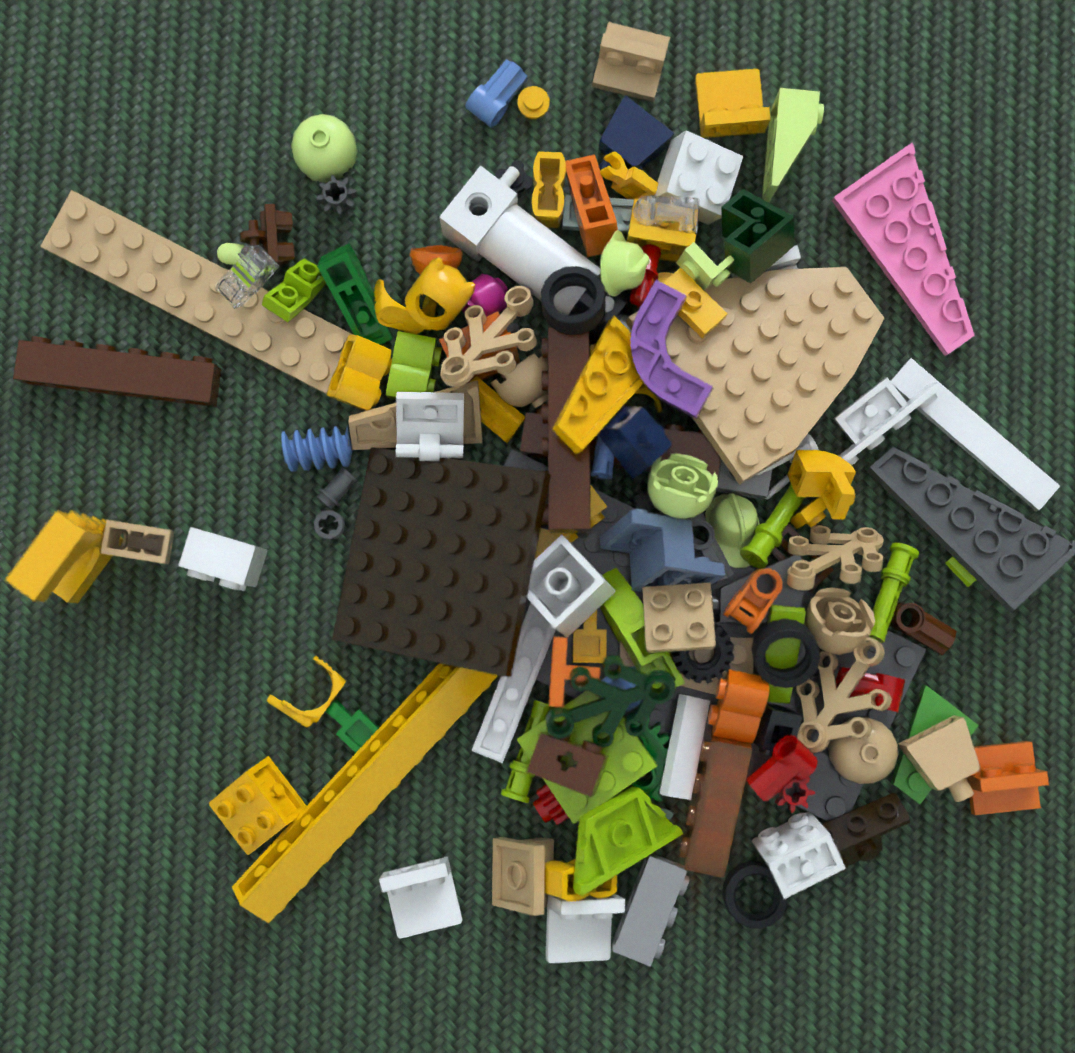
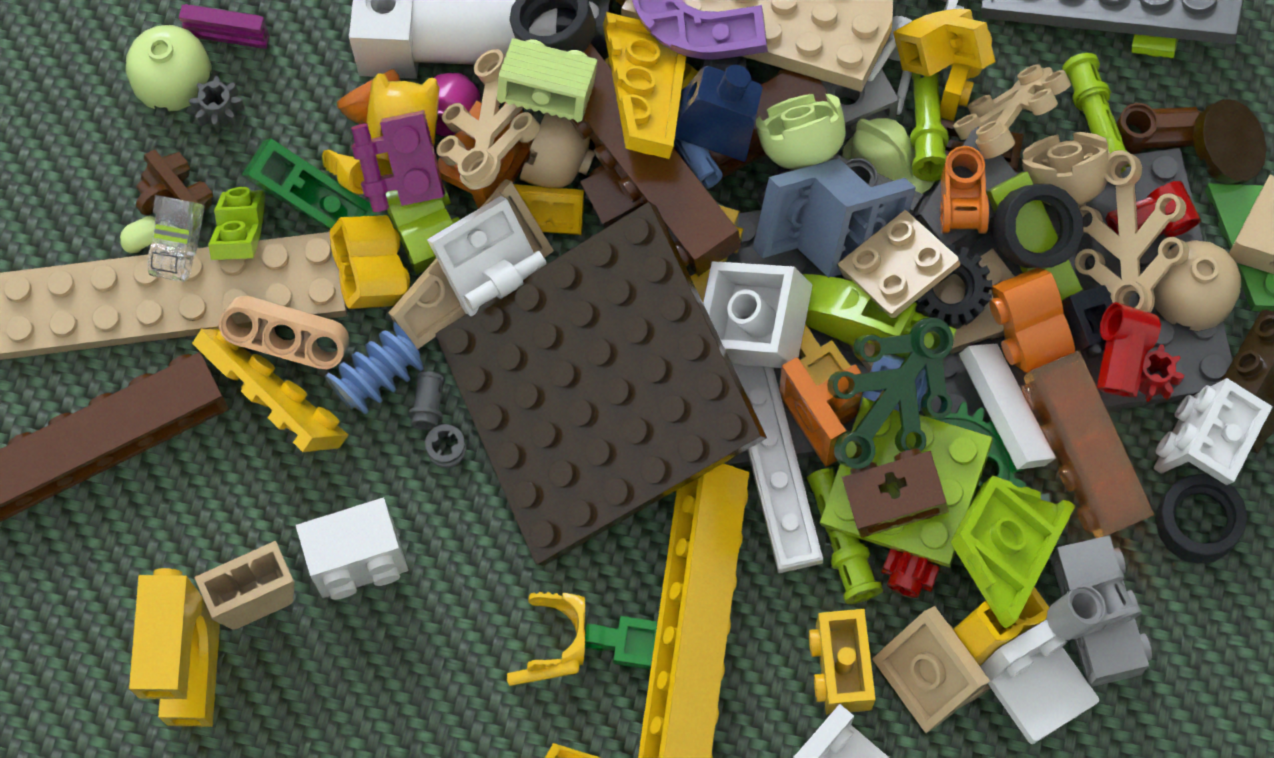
camera: 30 degrees left, 15 degrees down
none -> magenta tile [178,4,270,49]
none -> yellow wing [192,329,349,452]
none -> light nougat beam [219,296,349,369]
none -> magenta plate [351,110,445,212]
none -> yellowish green brick [497,38,598,122]
none -> yellow brick [809,609,876,715]
none -> light grey piece [1047,570,1142,640]
none -> dark brown tile [1193,99,1267,185]

